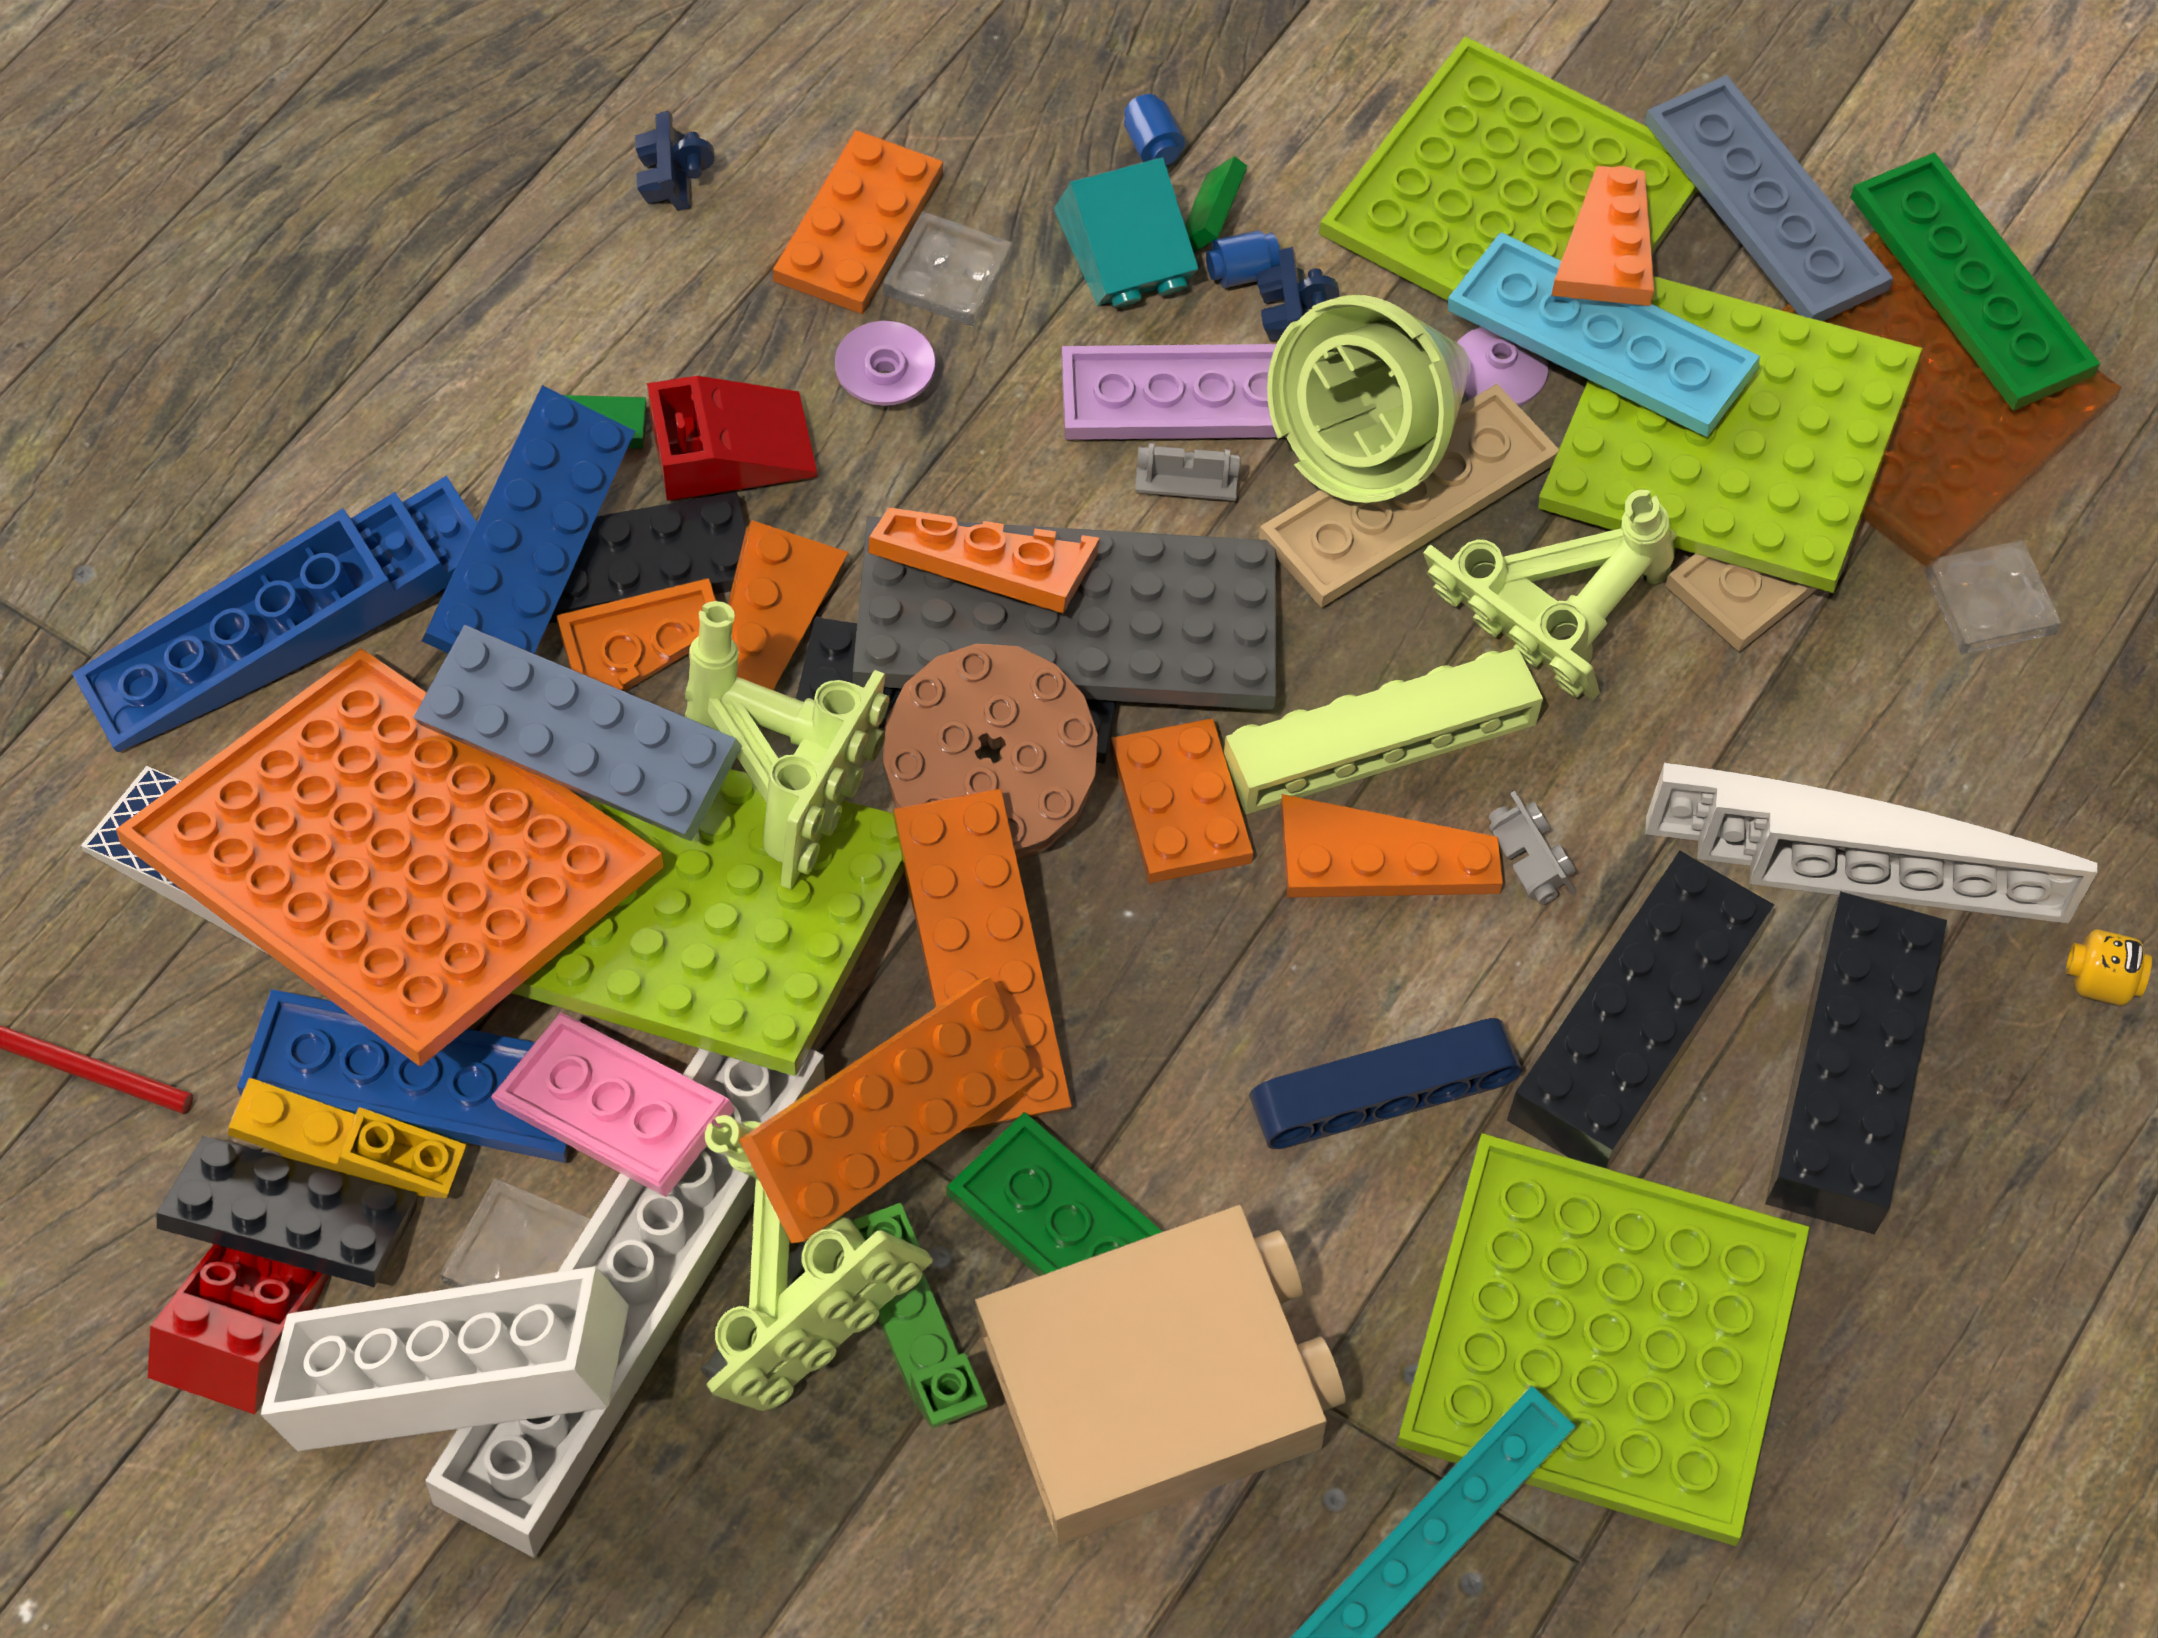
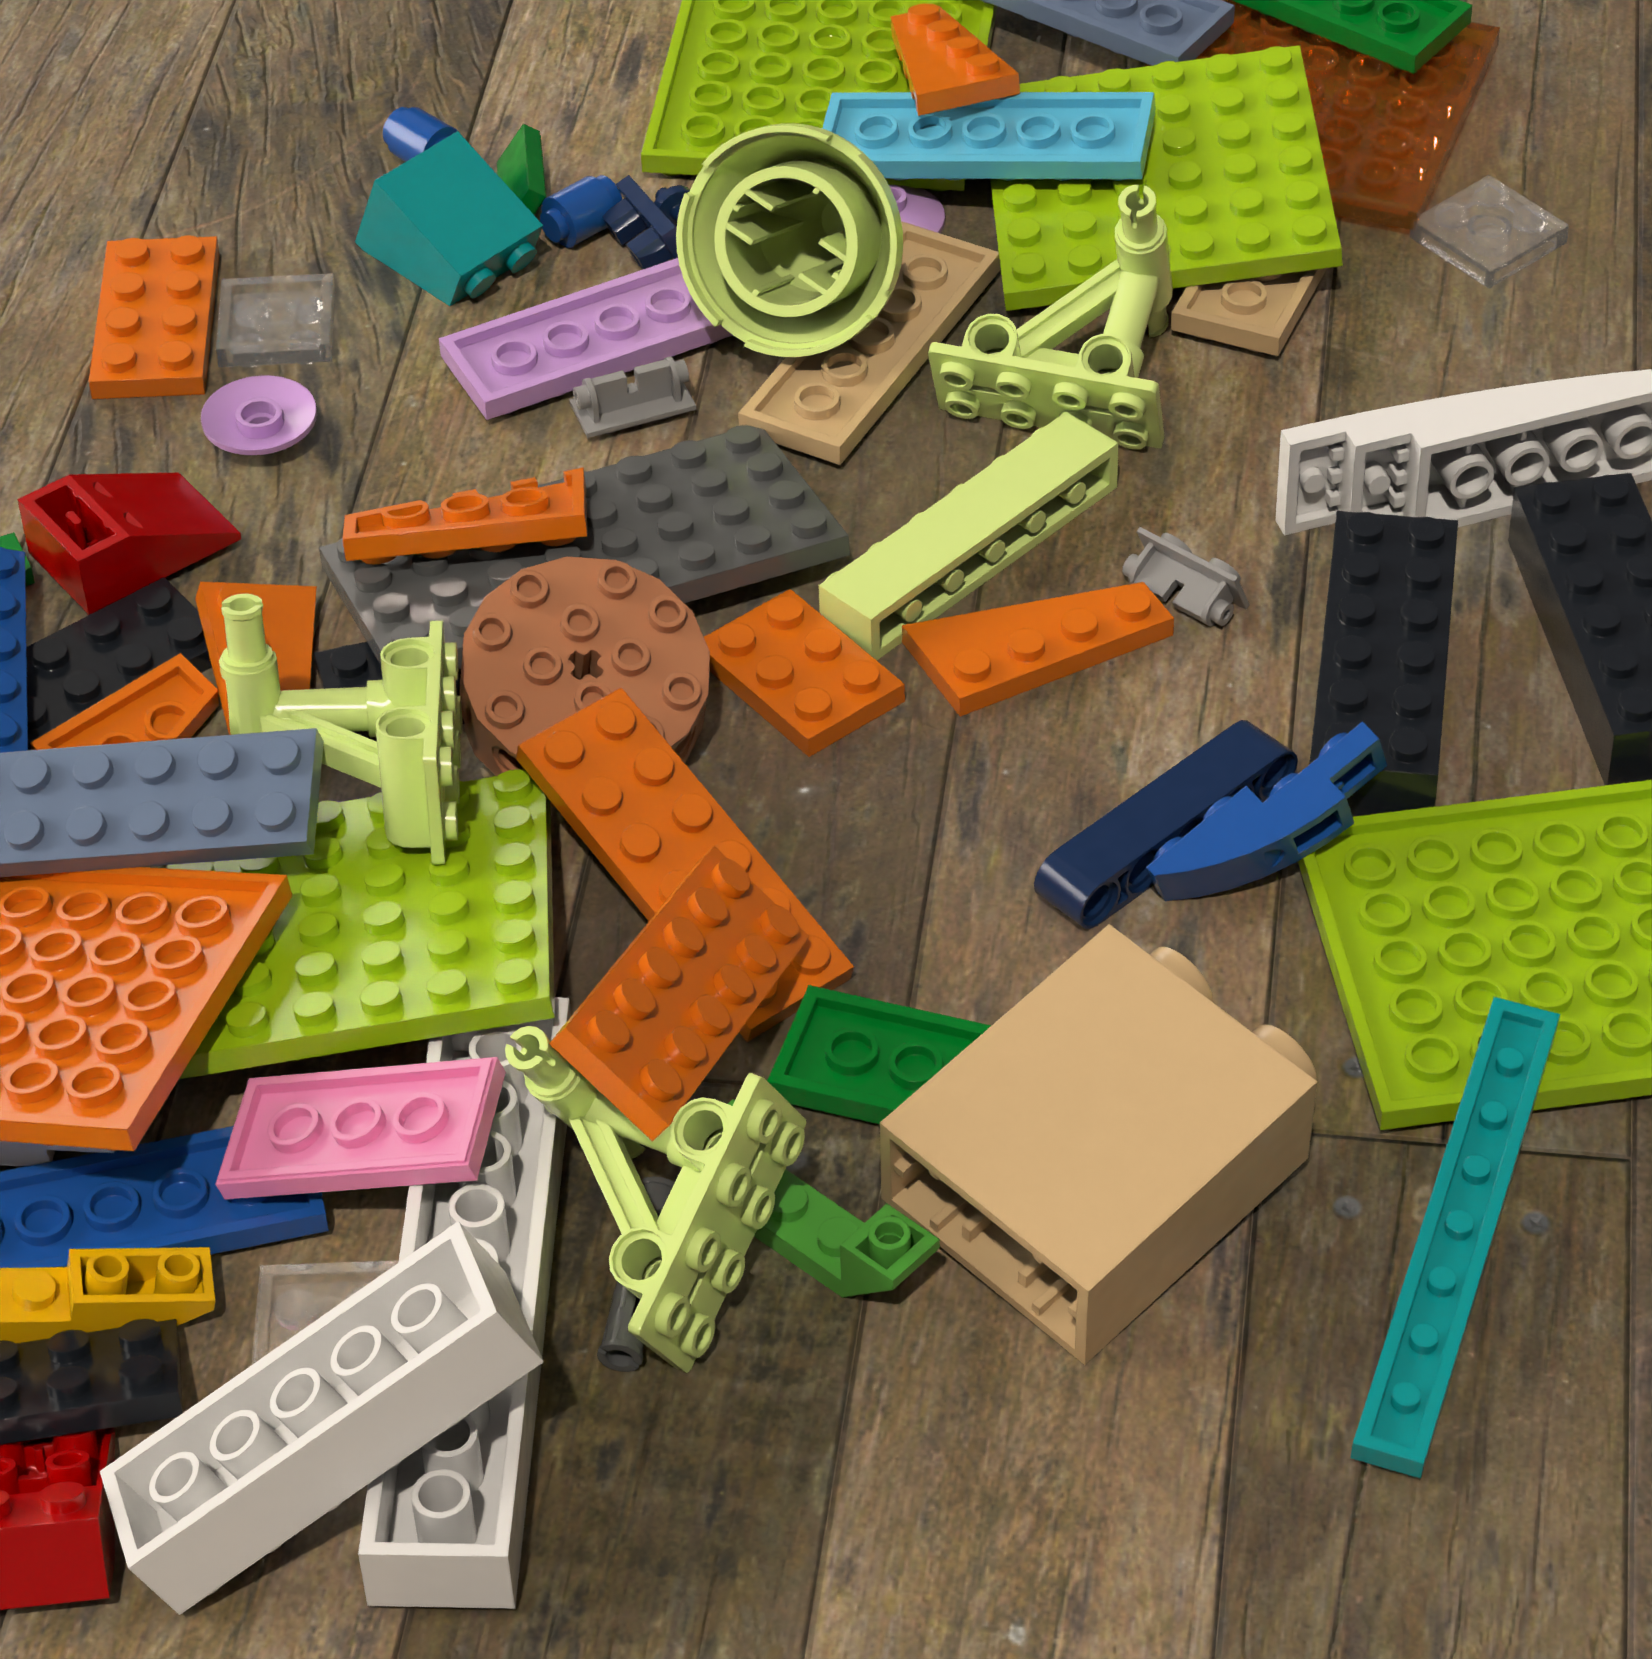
camera: 20 degrees left, 15 degrees down
none -> blue slope [1146,721,1387,901]

